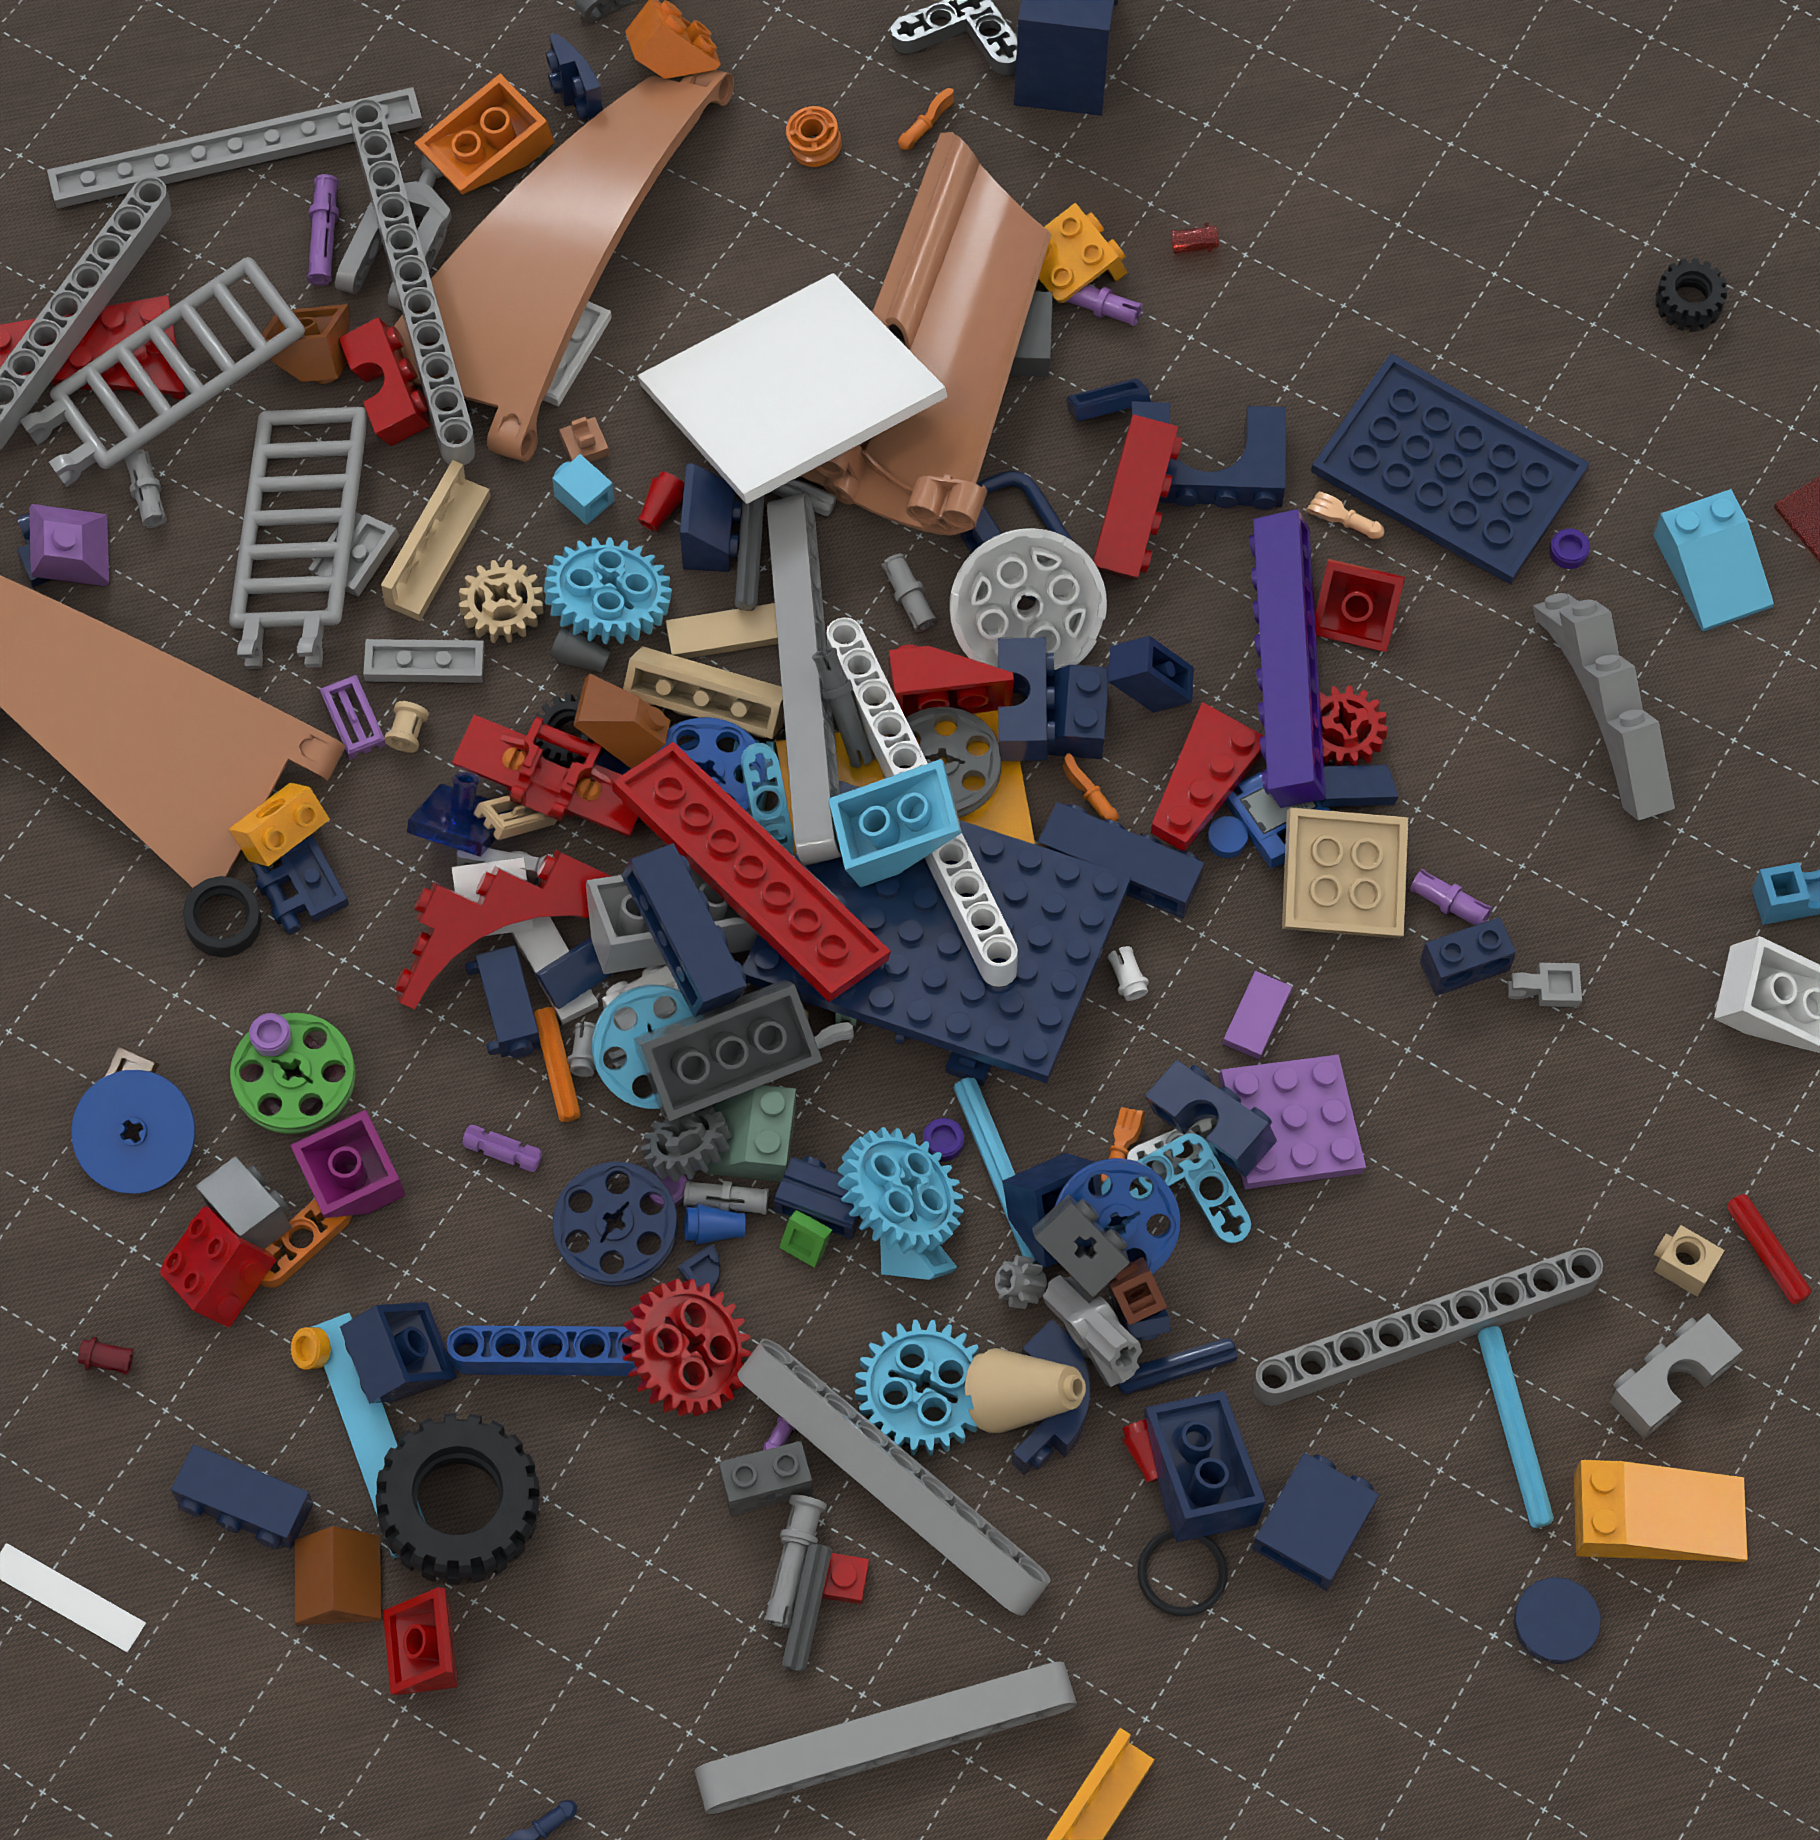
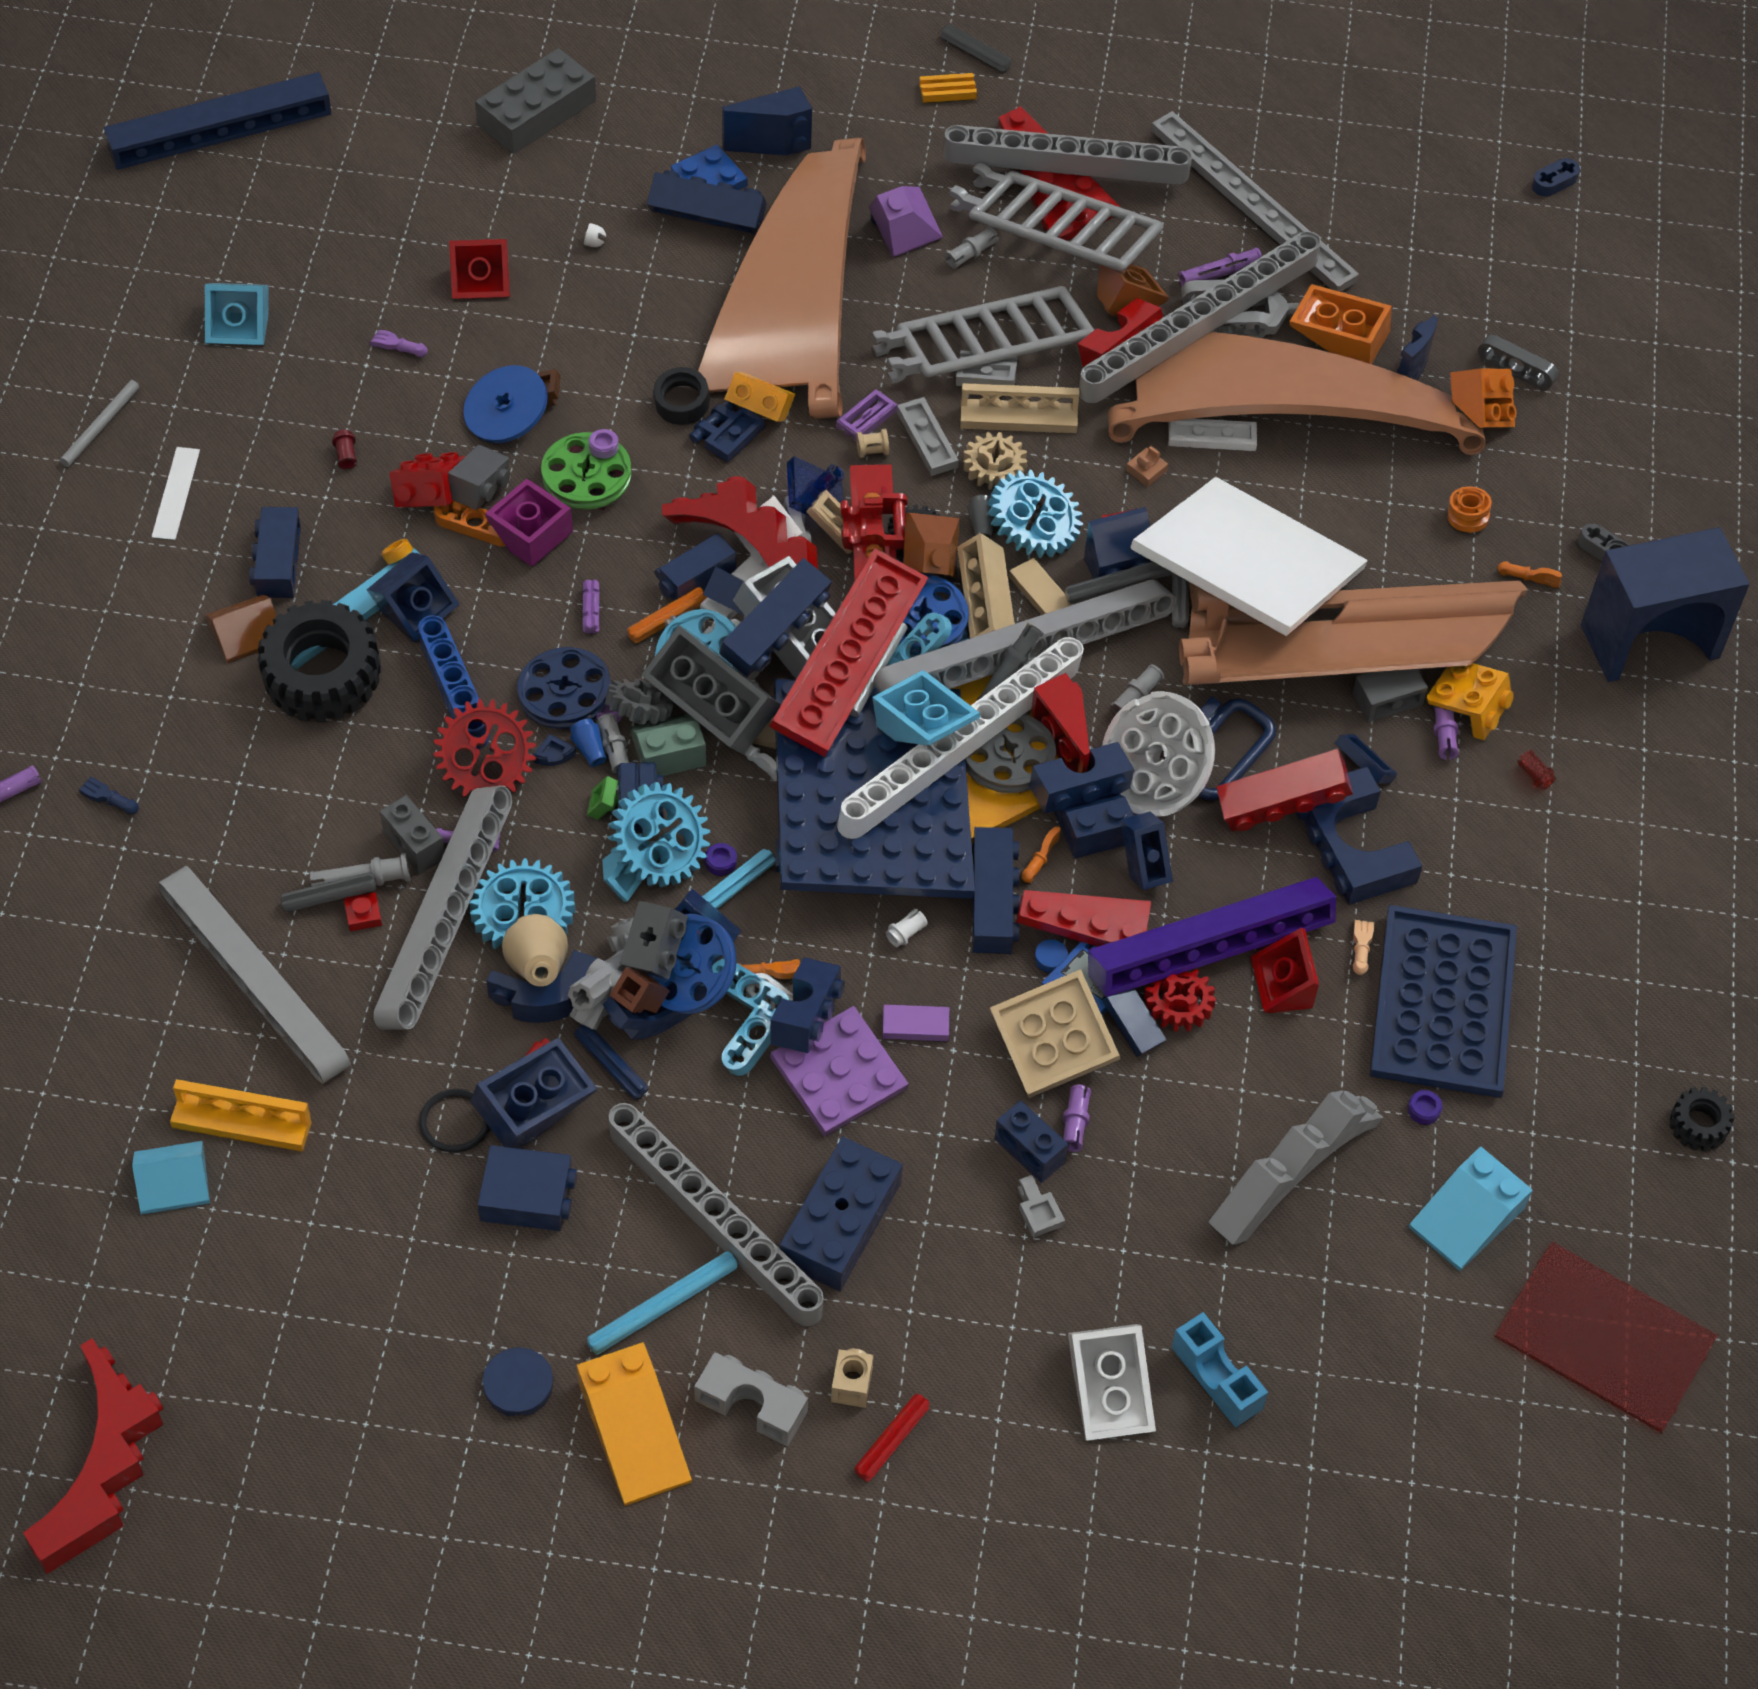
camera: 65 degrees right, 10 degrees down
red slope [383,1587,458,1695] -> none
medium azure brick [552,454,614,525] -> none
none -> dark blue brick [780,1136,903,1292]

